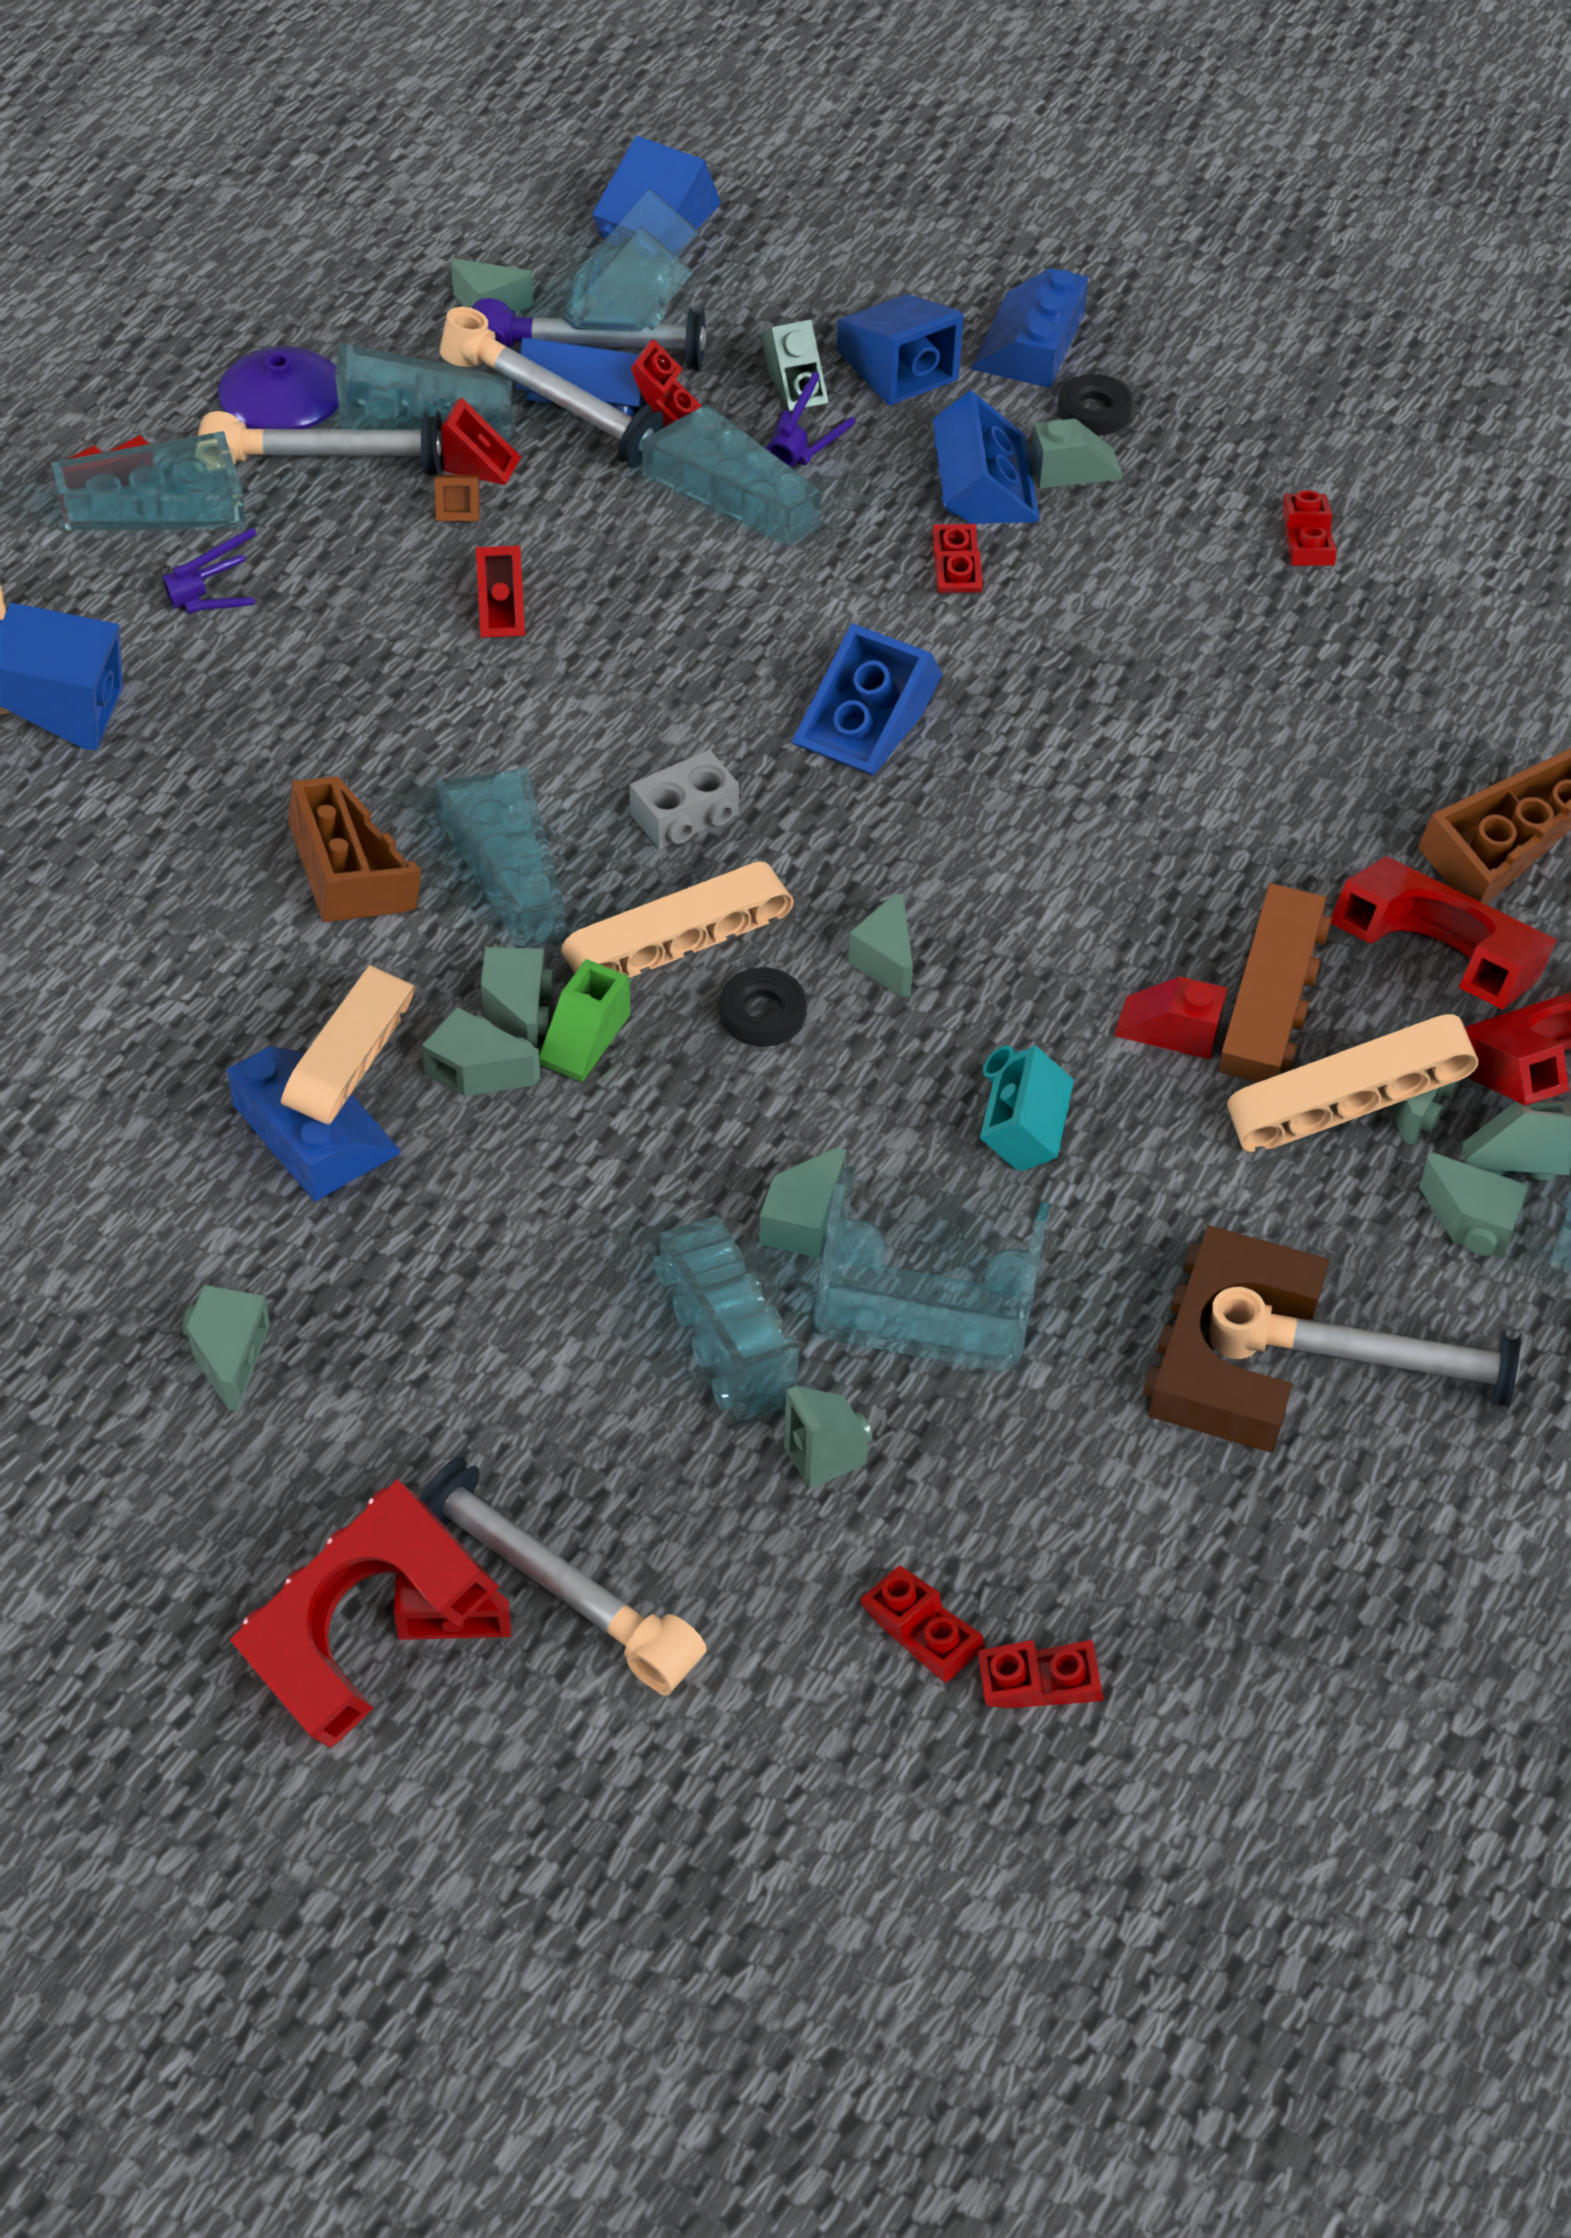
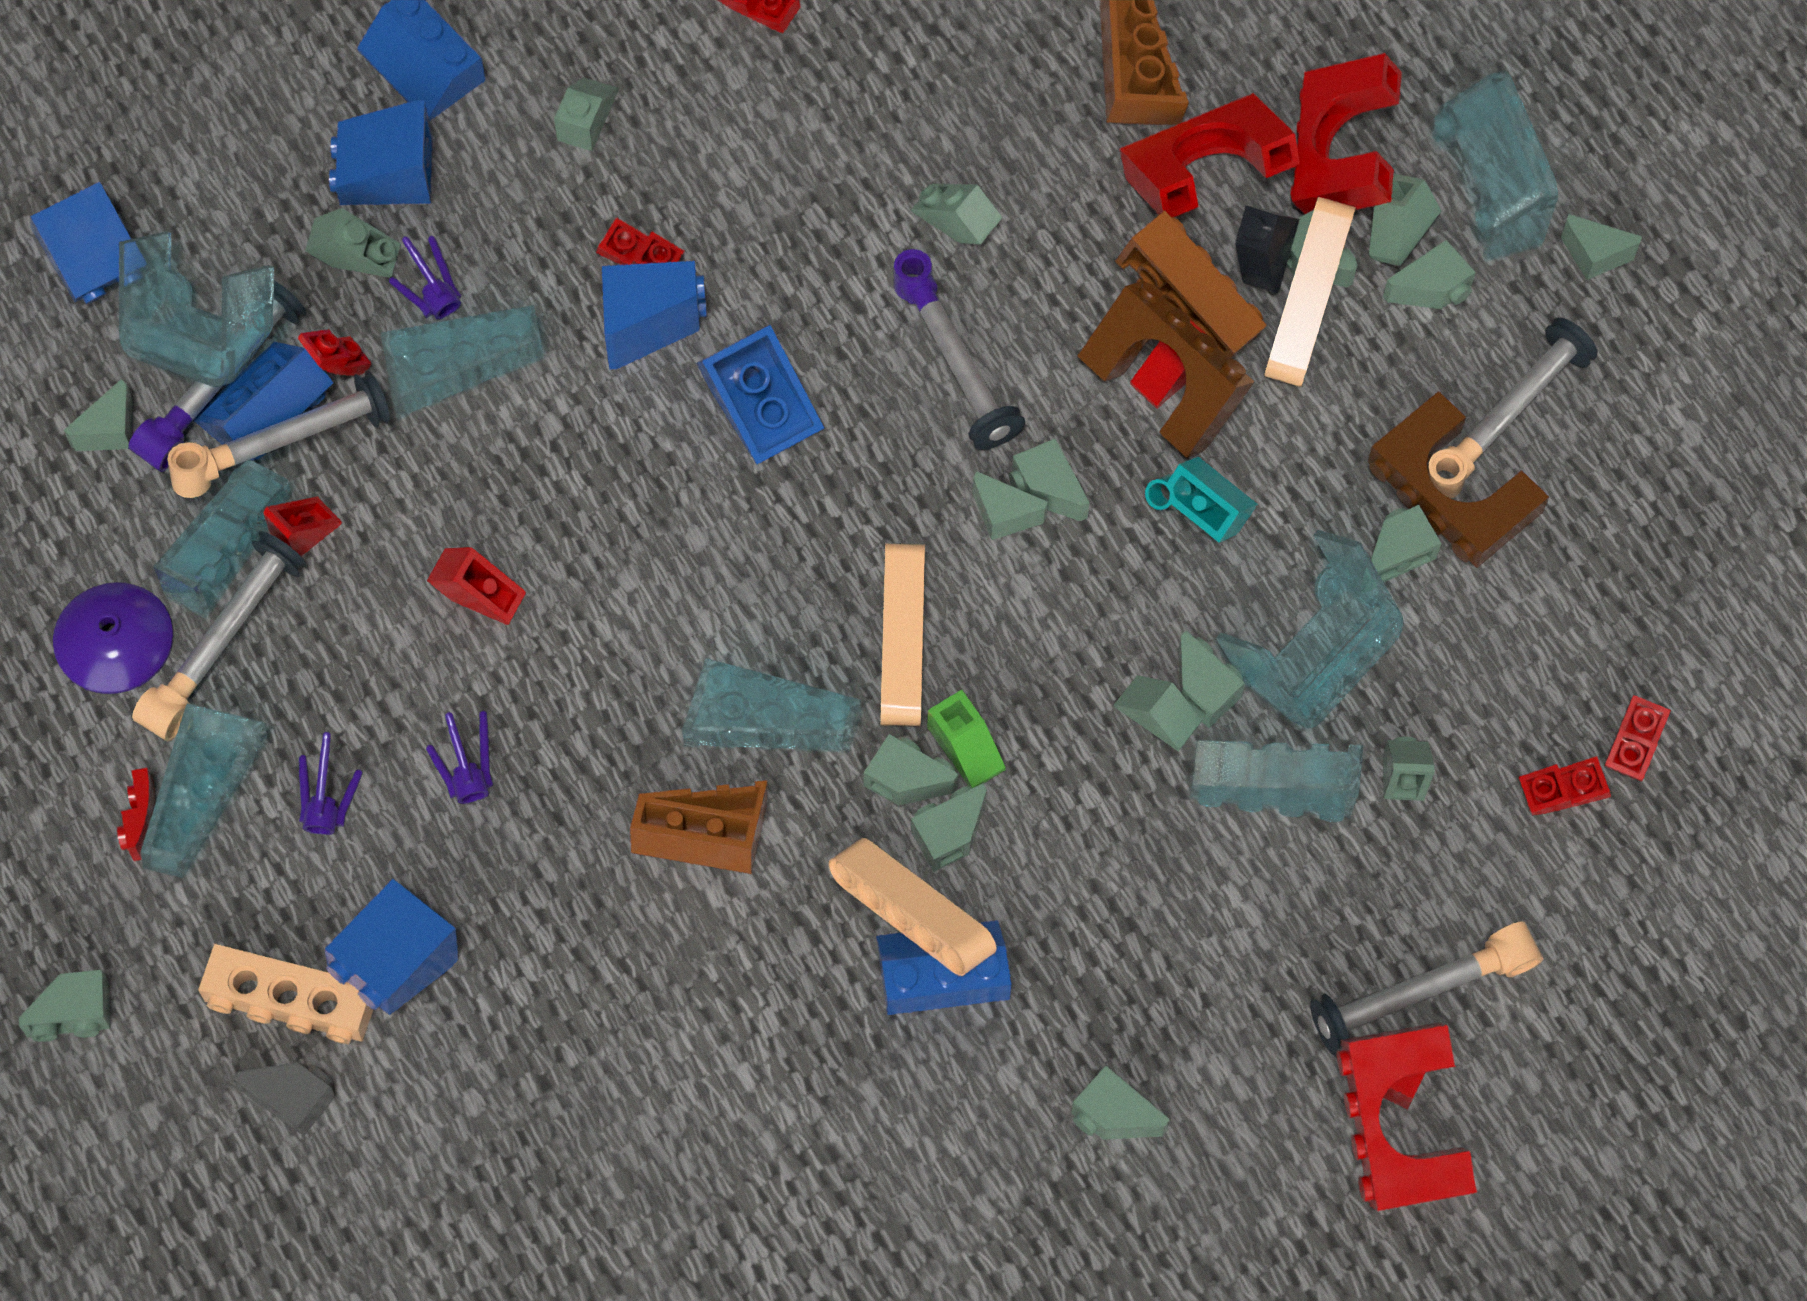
camera: 60 degrees left, 15 degrees up
dark orange tile [435,475,480,521] -> none
light grey brick [629,749,739,849] -> none
black tyre [719,967,807,1047] -> none
blue slope [933,390,1040,524] -> none
black tyre [1057,374,1133,435] -> none
none -> dark purple plant [426,711,493,804]
none -> blue slope [602,261,707,370]
none -> piece [893,249,1026,450]
none -> sand green slope [911,184,1003,244]
none -> sand green slope [1008,439,1090,521]
none -> reddish brown arch [1078,281,1255,458]
none -> sand green slope [1114,675,1202,752]
none -> black slope [1235,205,1300,293]
none -> sand green slope [1364,505,1442,590]

